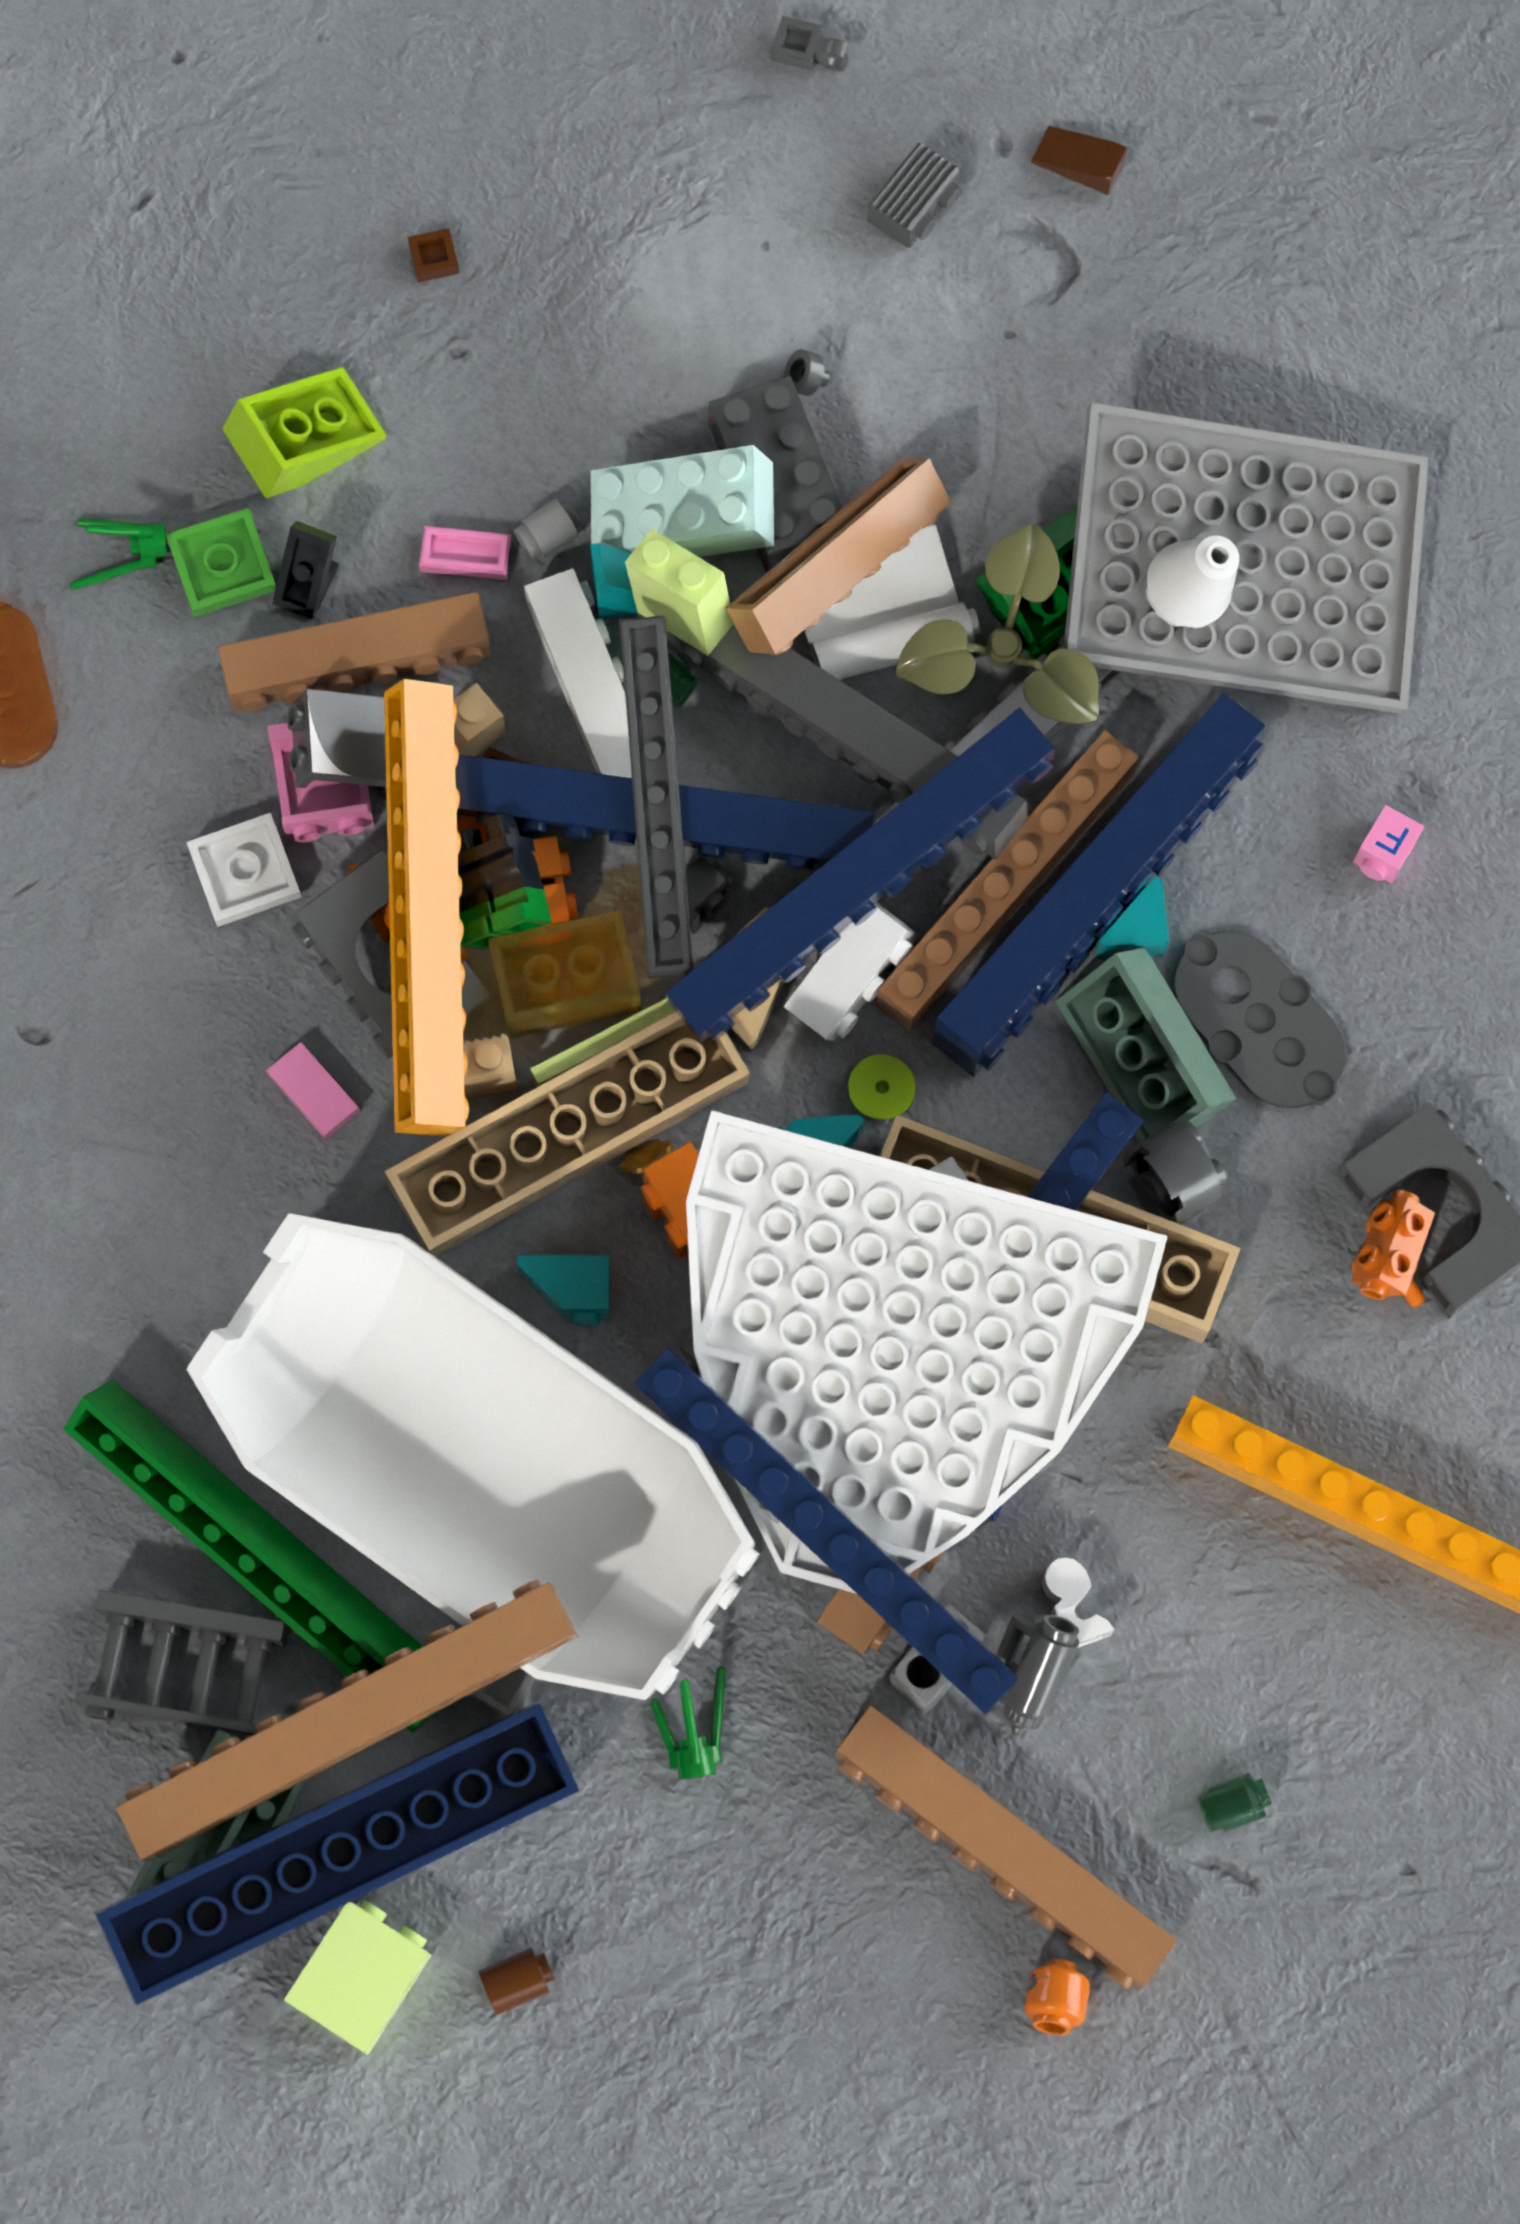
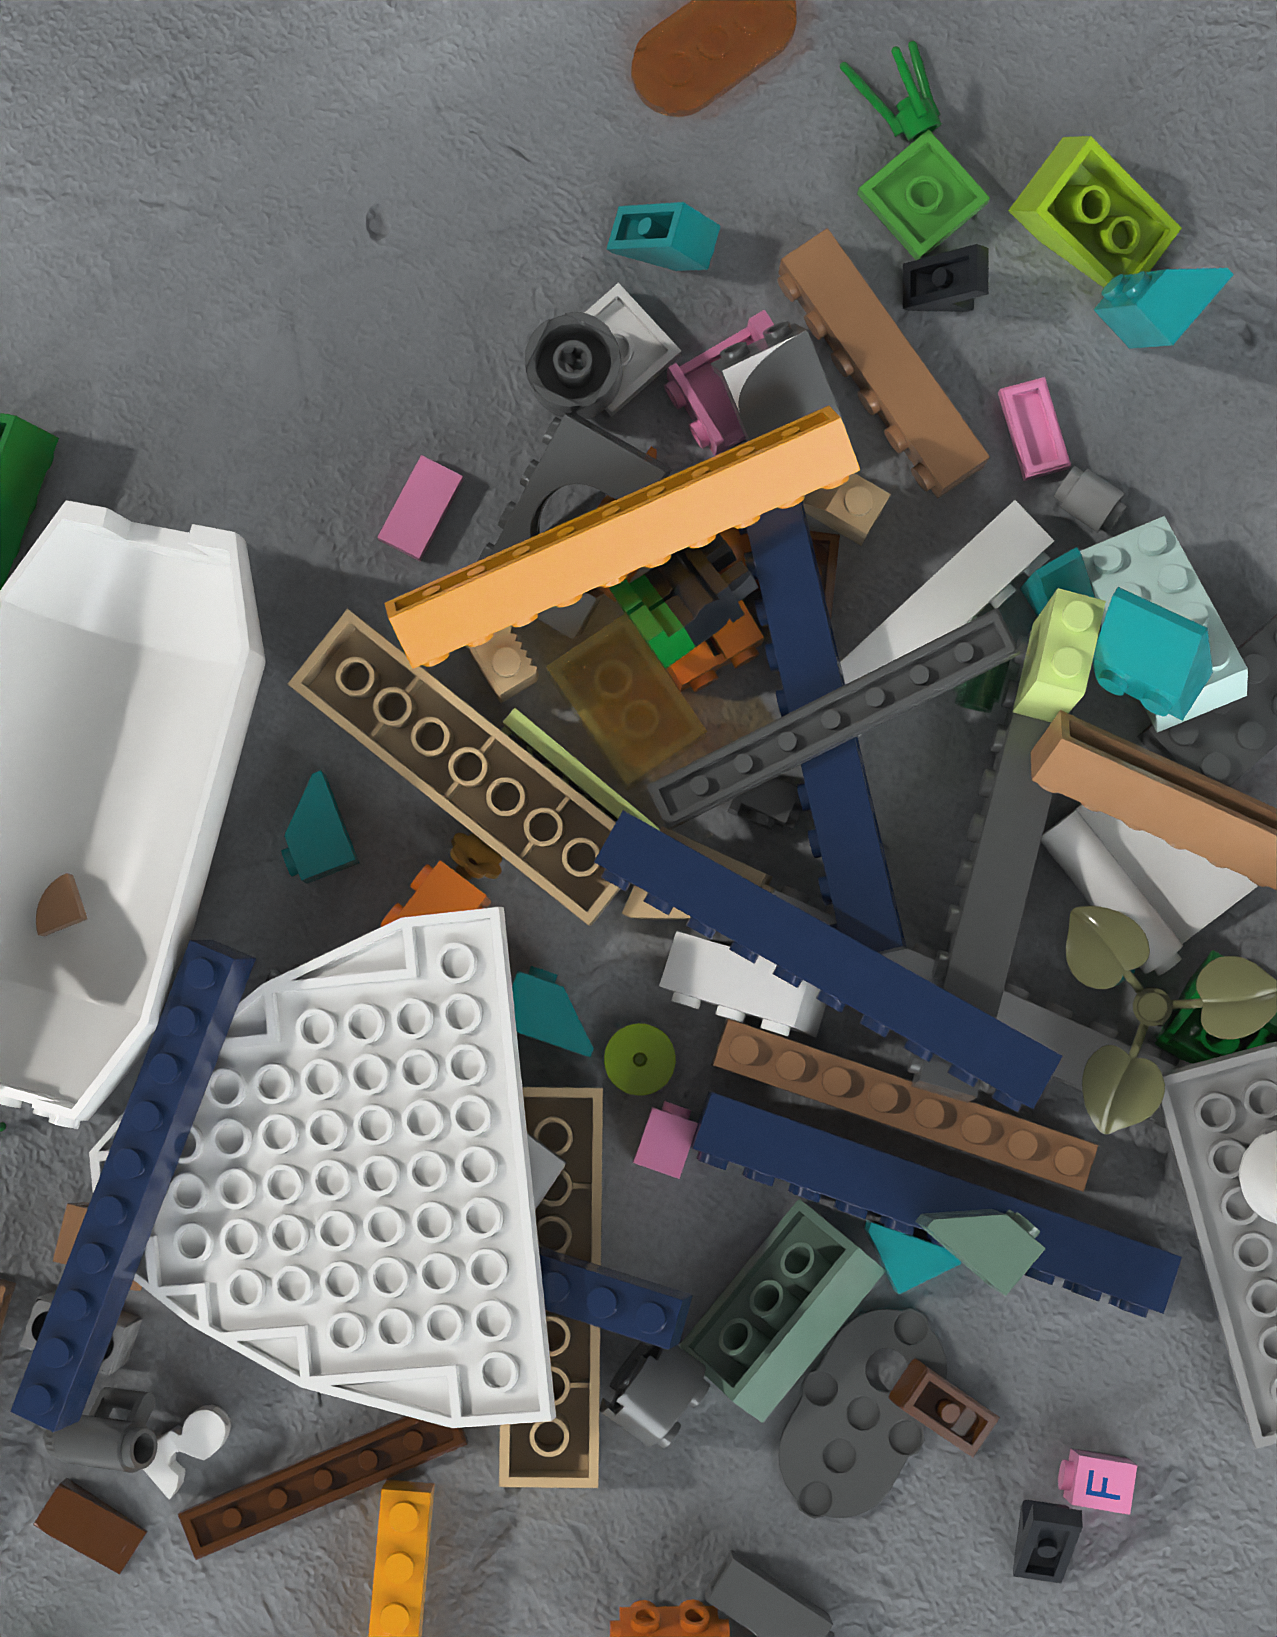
camera: 65 degrees right, 10 degrees up
none -> reddish brown slope [33,1478,148,1575]
none -> medium nougat tile [36,873,87,937]
none -> reddish brown tile [178,1416,468,1560]
none -> dark grey brick [525,312,623,419]
none -> teal slope [606,202,721,271]
none -> bright pink brick [633,1101,698,1179]
none -> reddish brown slope [888,1358,1000,1458]
none -> sand green slope [915,1209,1046,1296]
none -> black slope [1013,1500,1083,1583]
none -> teal slope [1092,587,1213,721]
none -> teal slope [1093,268,1234,349]

